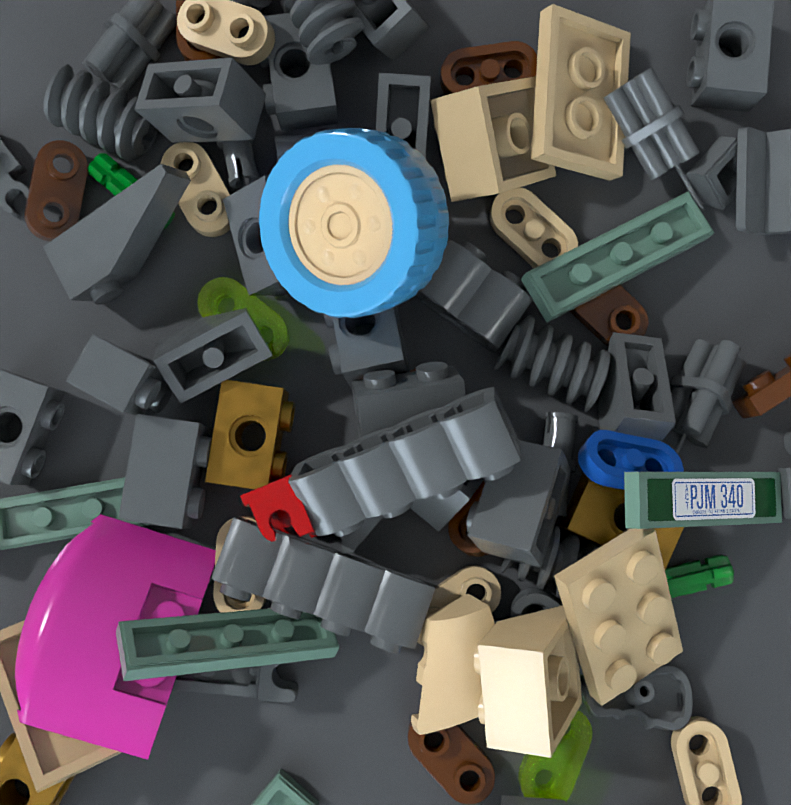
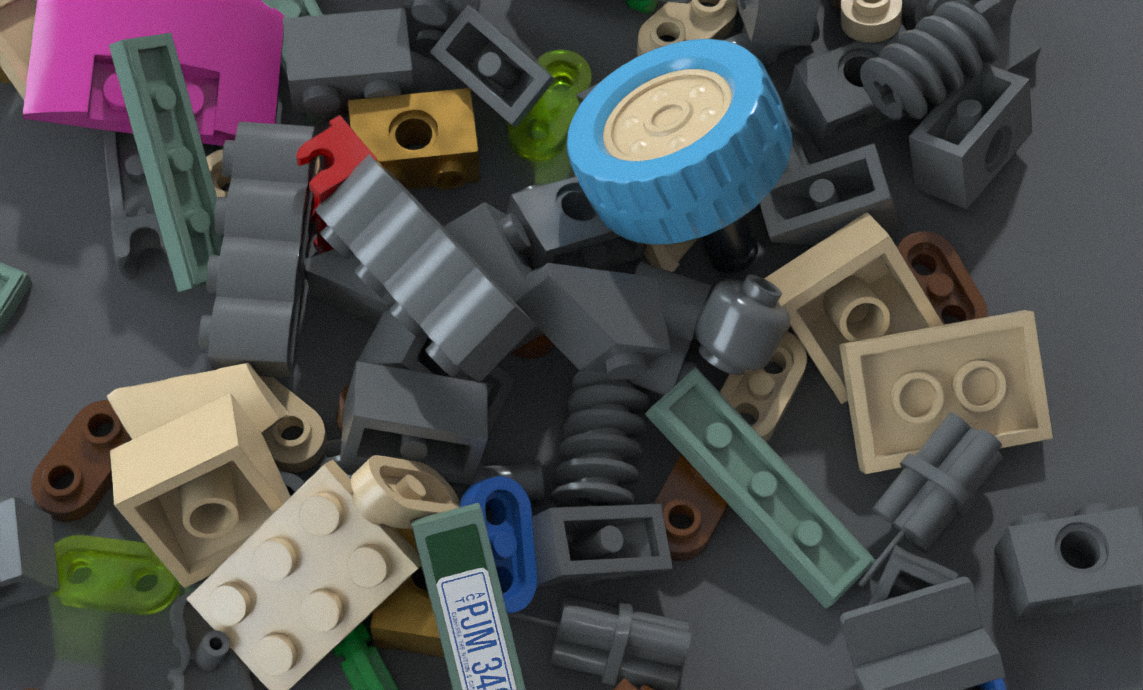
camera: 70 degrees right, 20 degrees down
none -> tan plate [350,455,460,529]
none -> dark grey slope [512,263,671,380]
none -> dark grey head [694,274,790,376]

